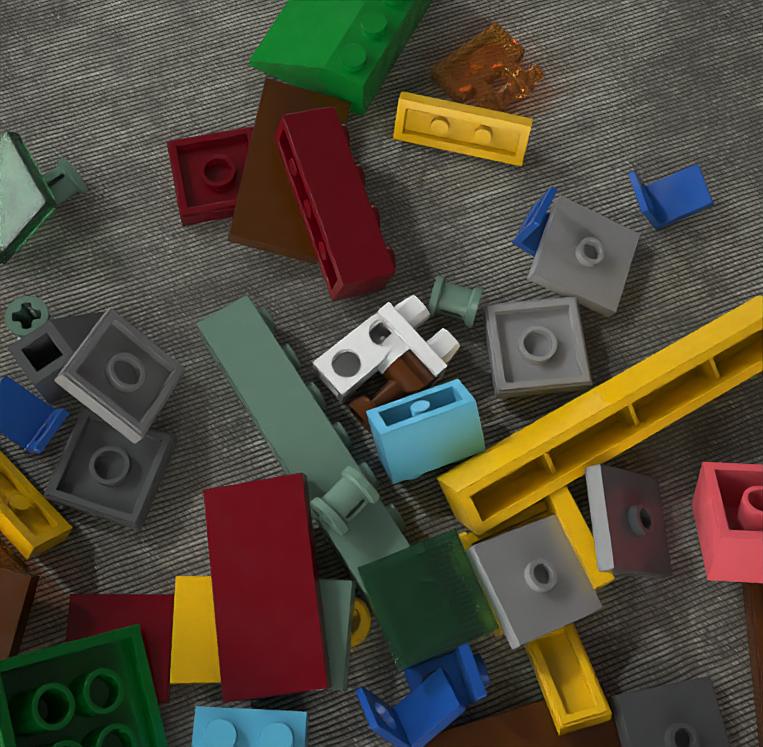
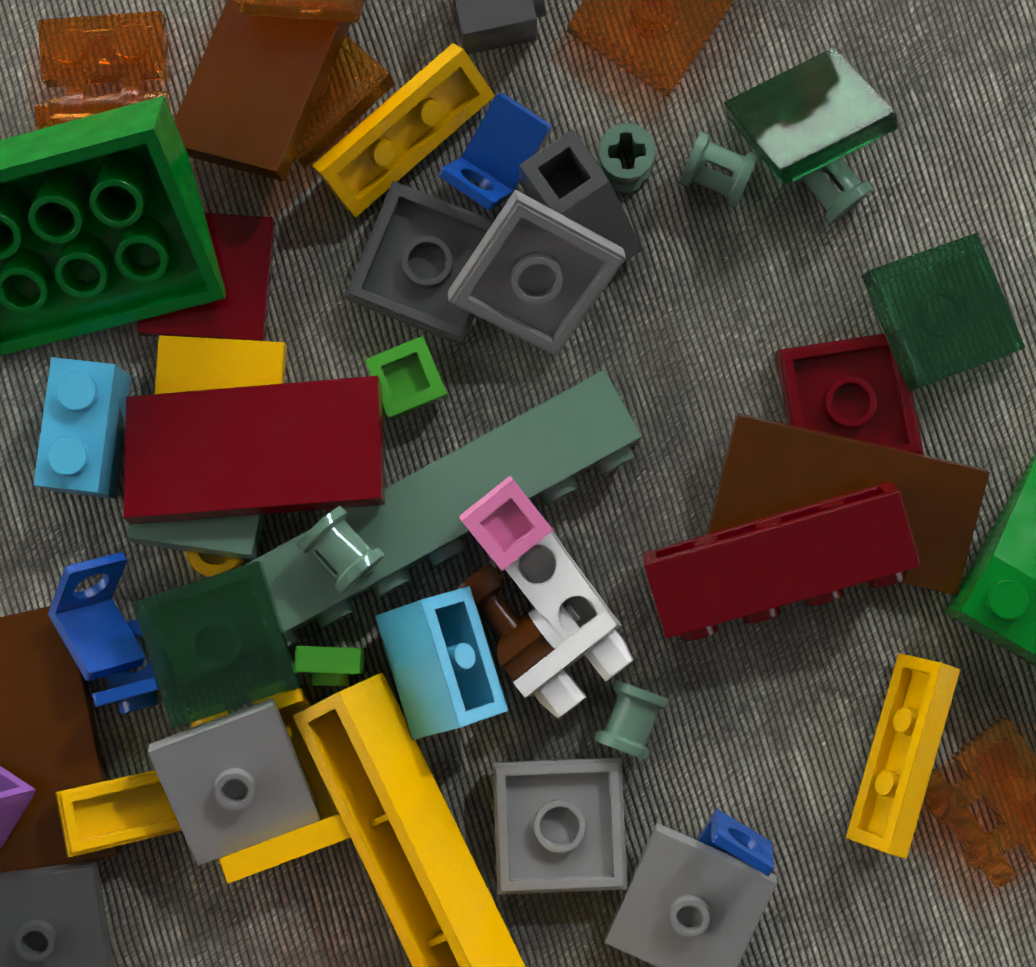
camera: 100 degrees right, 15 degrees up
dark grey plate [585,464,673,579] -> none
none -> bright green plate [295,646,367,686]
none -> bright green plate [364,336,448,421]
none -> bright pink plate [459,476,553,571]
none -> sand green bush [679,131,759,208]
none -> clear green tile [861,233,1025,393]

